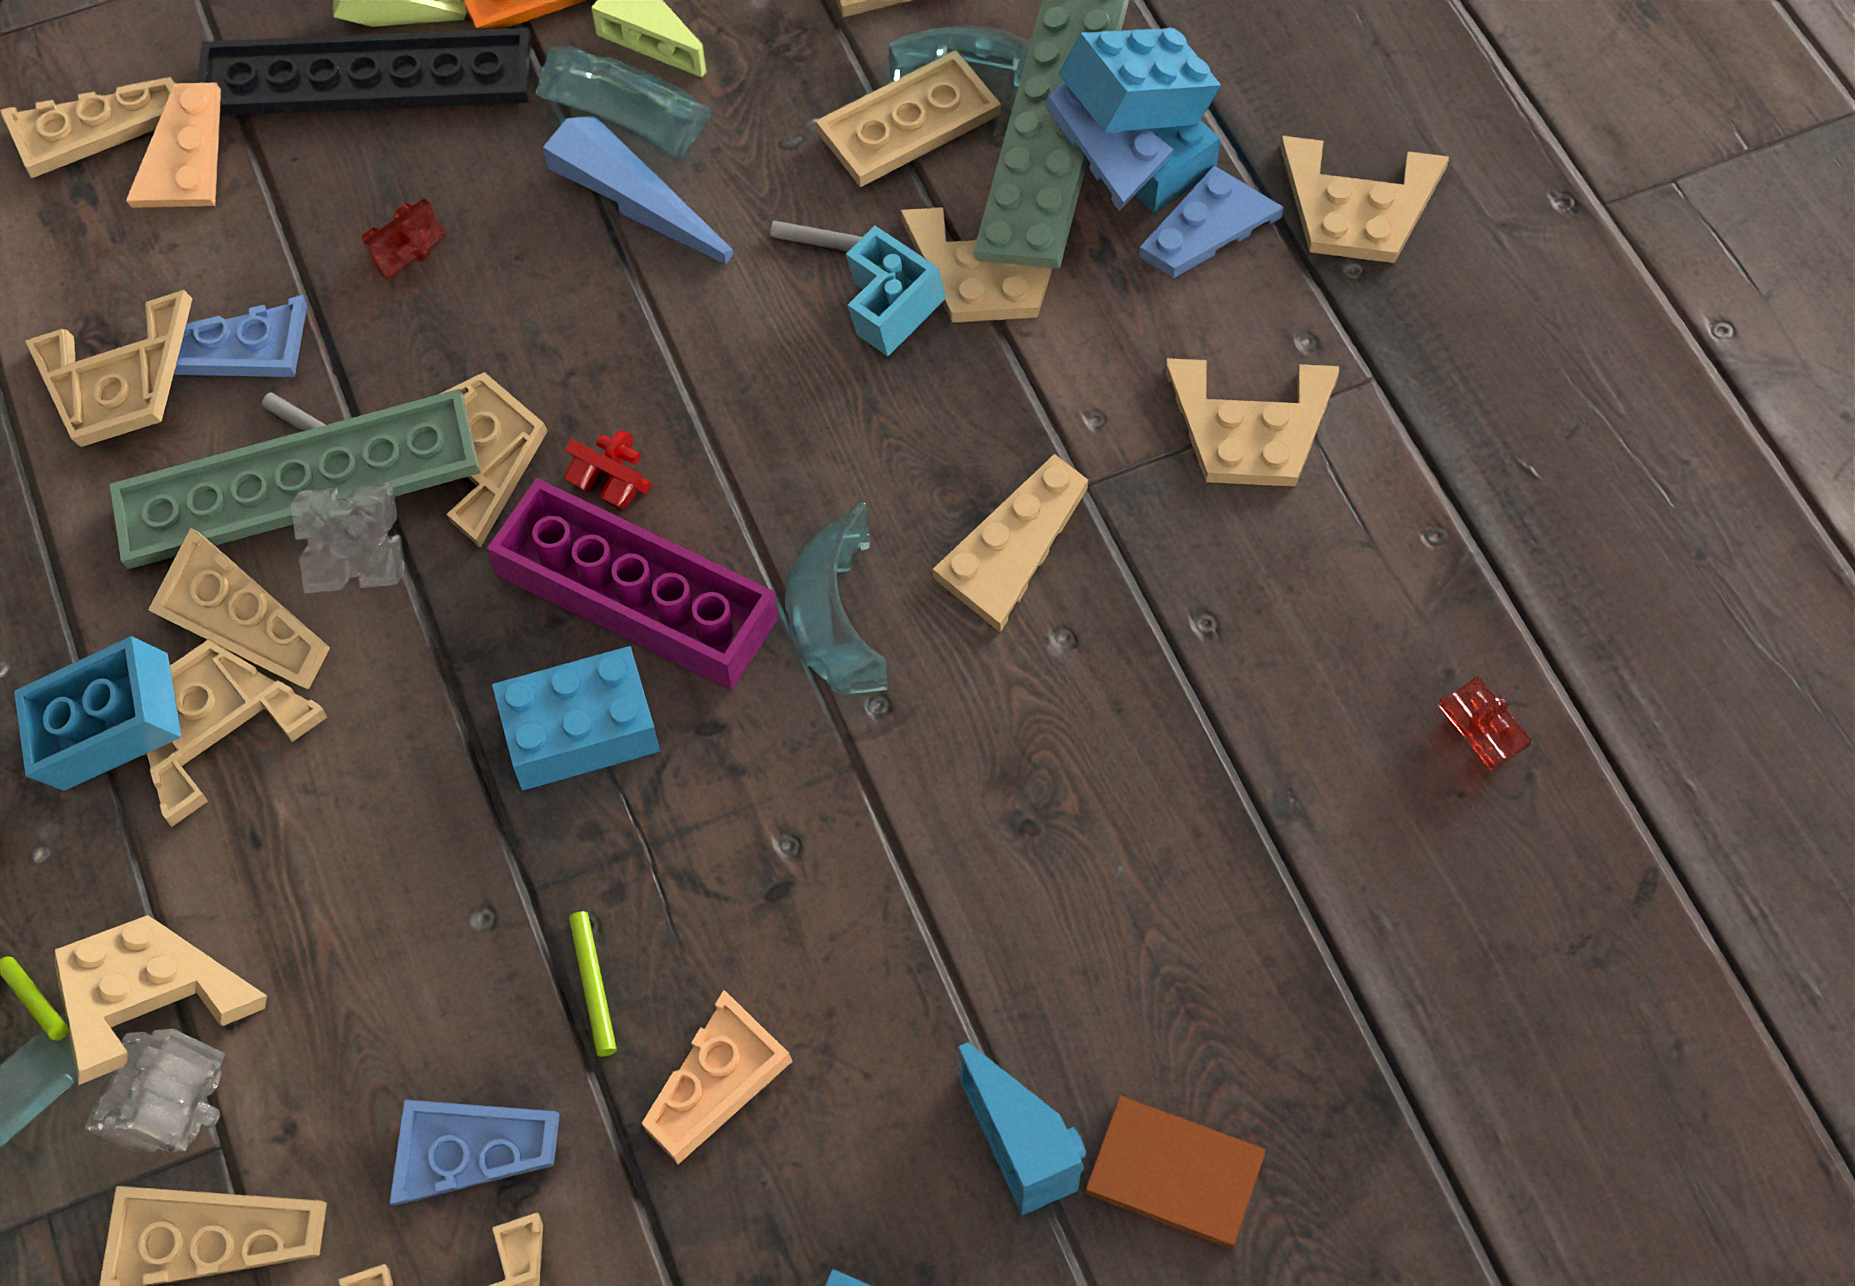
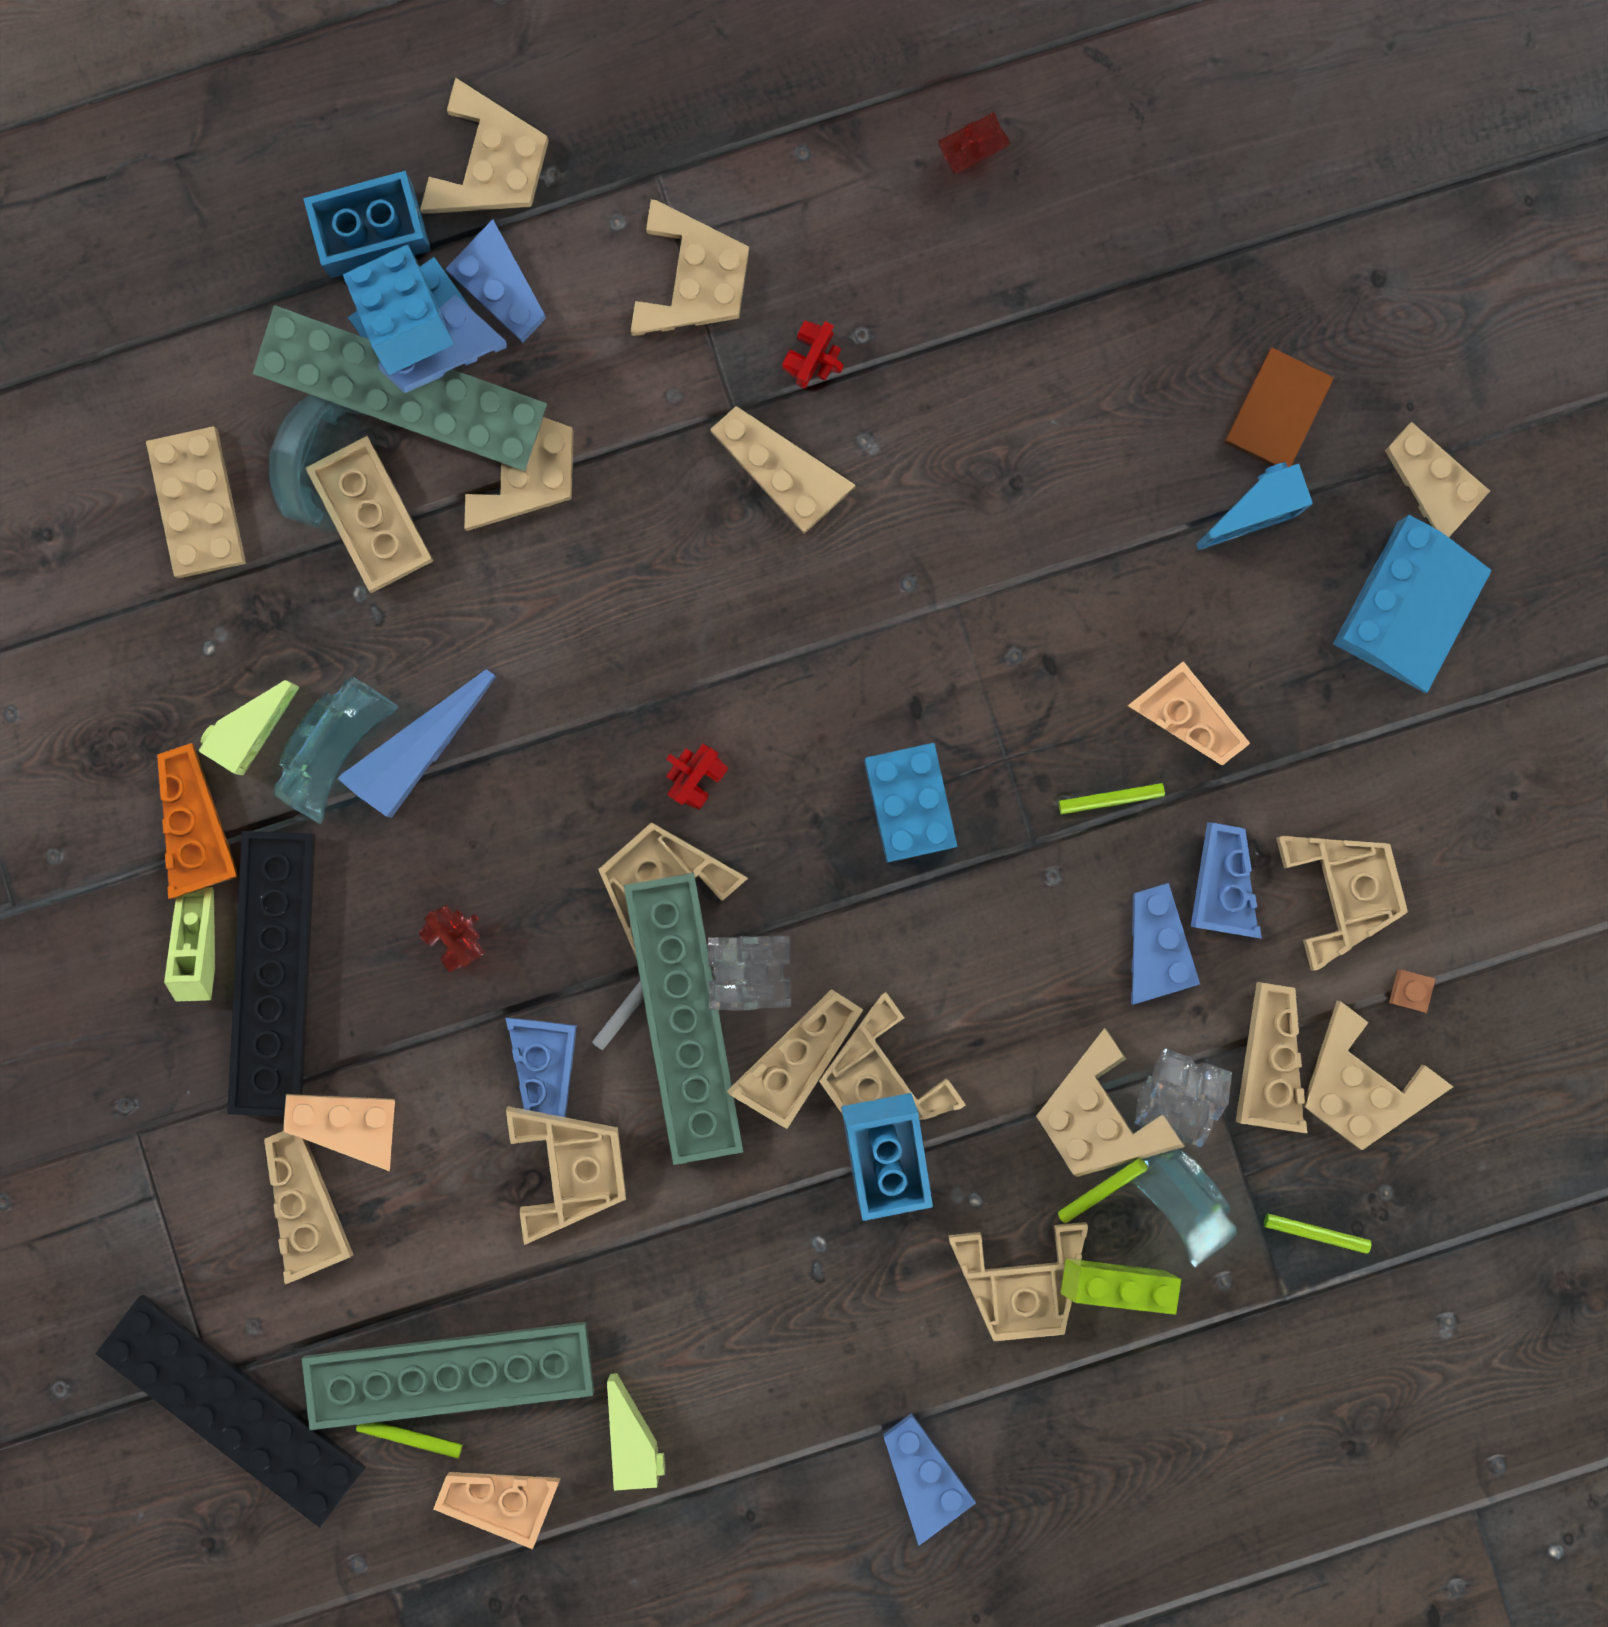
camera: 85 degrees left, 25 degrees up
magenta brick [487,478,779,691] -> none
light grey bar [770,221,862,252] -> none
clear light blue windscreen [785,502,888,695] -> none
medium azure brick [846,226,946,356] -> none
none -> dark azure brick [303,171,431,278]
none -> red hips [782,320,844,390]
none -> medium blue wing [1131,883,1200,1005]

